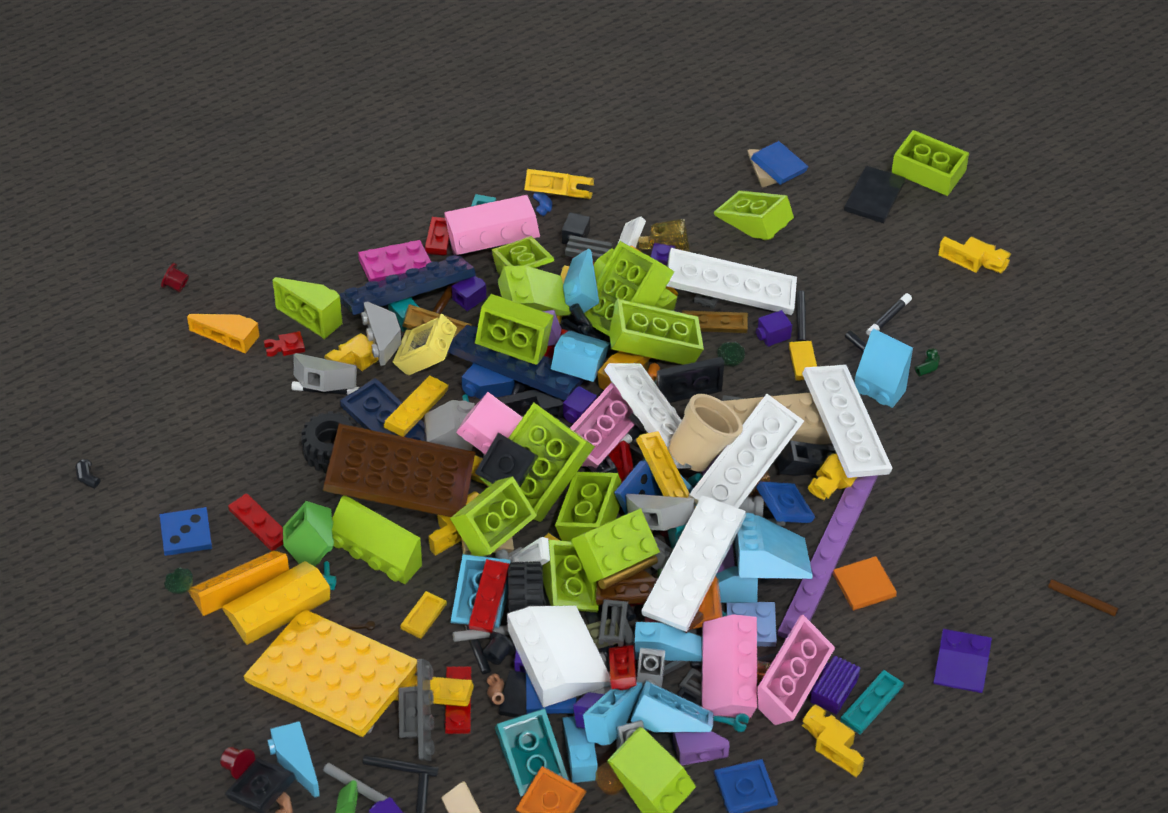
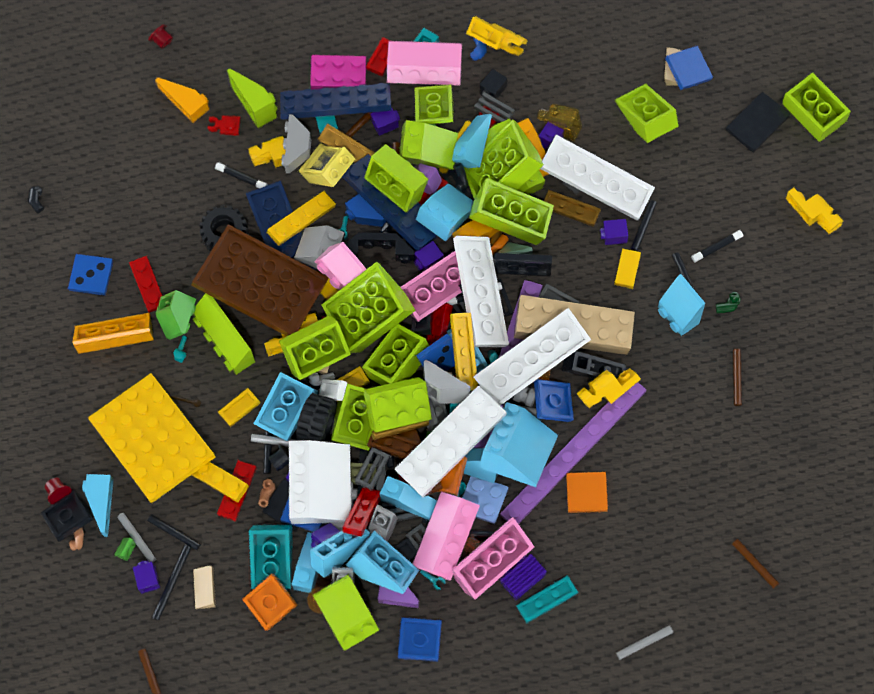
camera: 25 degrees right, 20 degrees up
clear green plate [164,568,193,594] -> none
yellow slope [222,561,330,645] -> none
light grey slope [294,353,357,392] -> none
dark grey bracket [399,659,435,762] -> none
red plate [468,559,510,633] -> none
black tile [475,433,538,487] -> none
white tile [617,216,646,248] -> none
tan piece [668,394,743,472] -> none
clear green plate [718,342,745,367] -> none
white plate [802,365,892,478] -> none
yellow plate [802,704,864,777] -> none
dark purple slope [934,629,992,693] -> none
none -> light grey bar [616,625,673,660]
none -> reddish brown bar [733,349,742,406]

